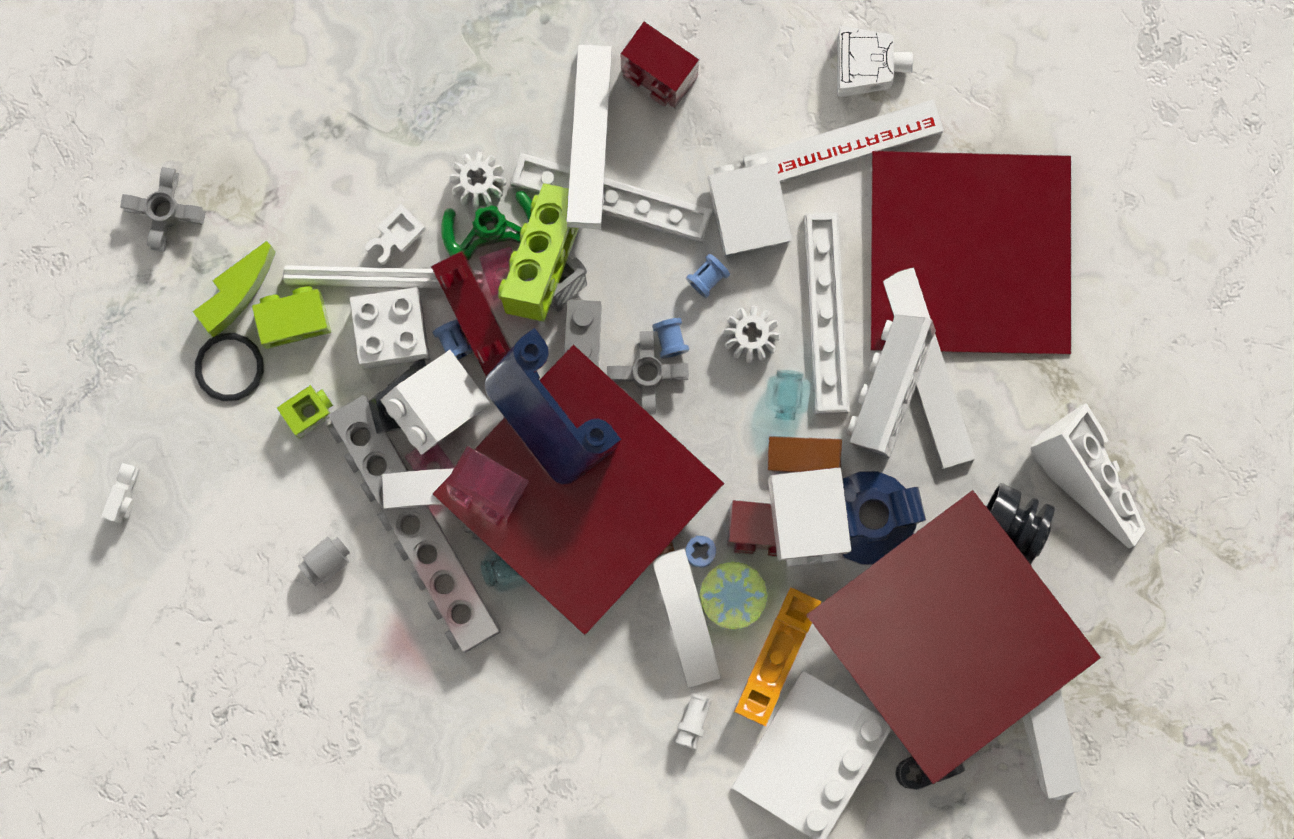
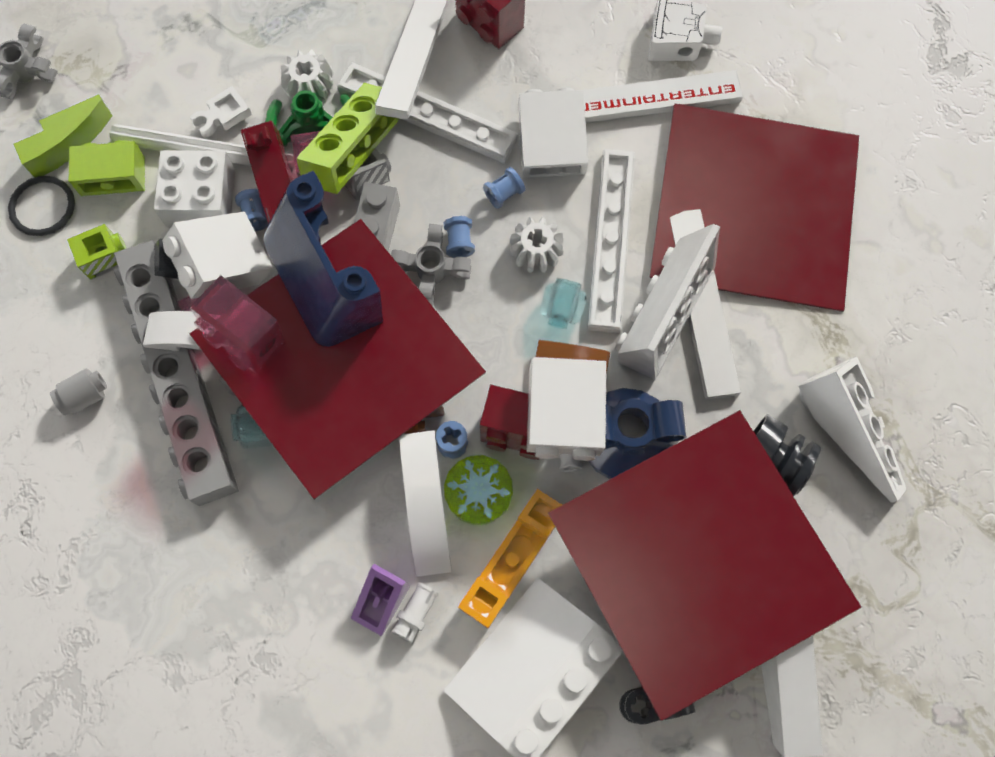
camera: 10 degrees right, 10 degrees down
none -> medium lavender slope [350,564,410,636]

